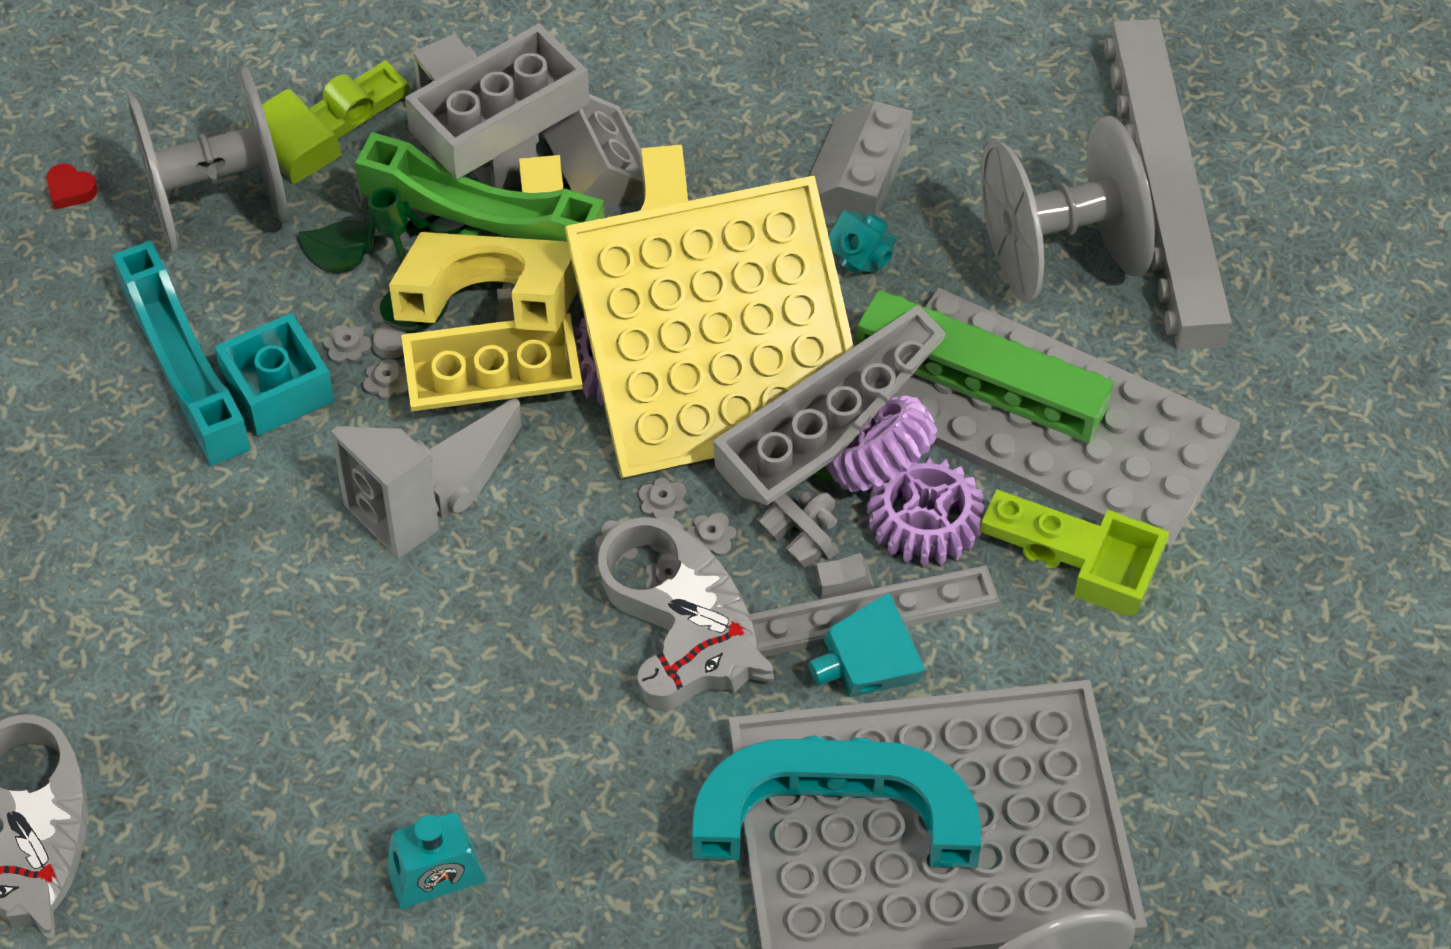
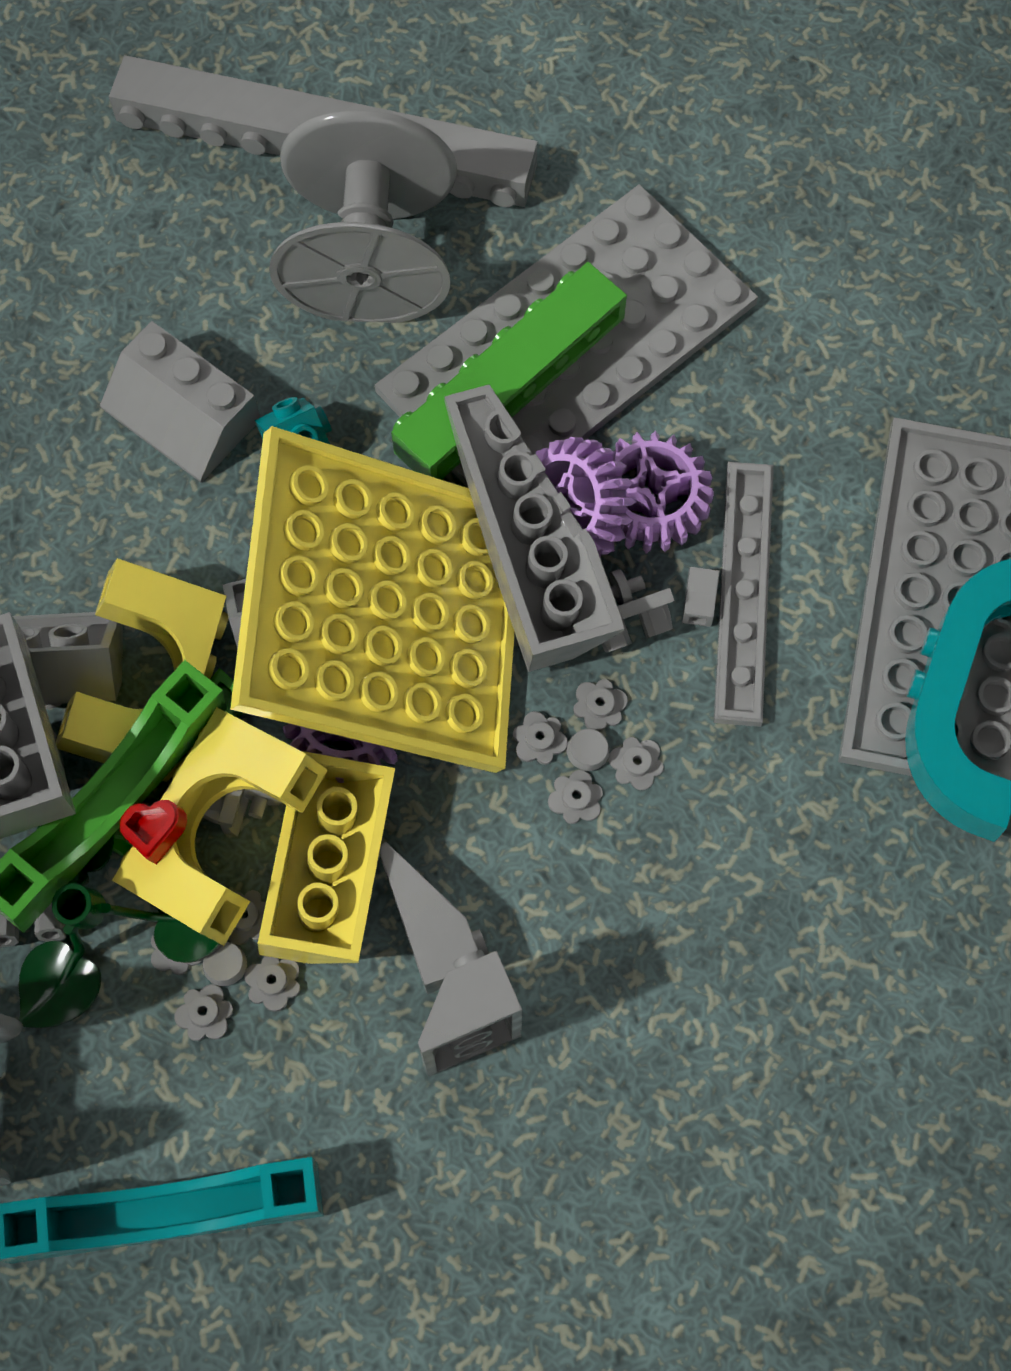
camera: 70 degrees left, 15 degrees up
teal brick [214,313,334,436] -> none
teal torso [386,813,487,910] -> none
light grey animal [598,517,774,711] -> none
teal torso [808,593,925,697] -> none
lime plate [980,489,1170,616] -> none
none -> red tile [120,800,187,865]

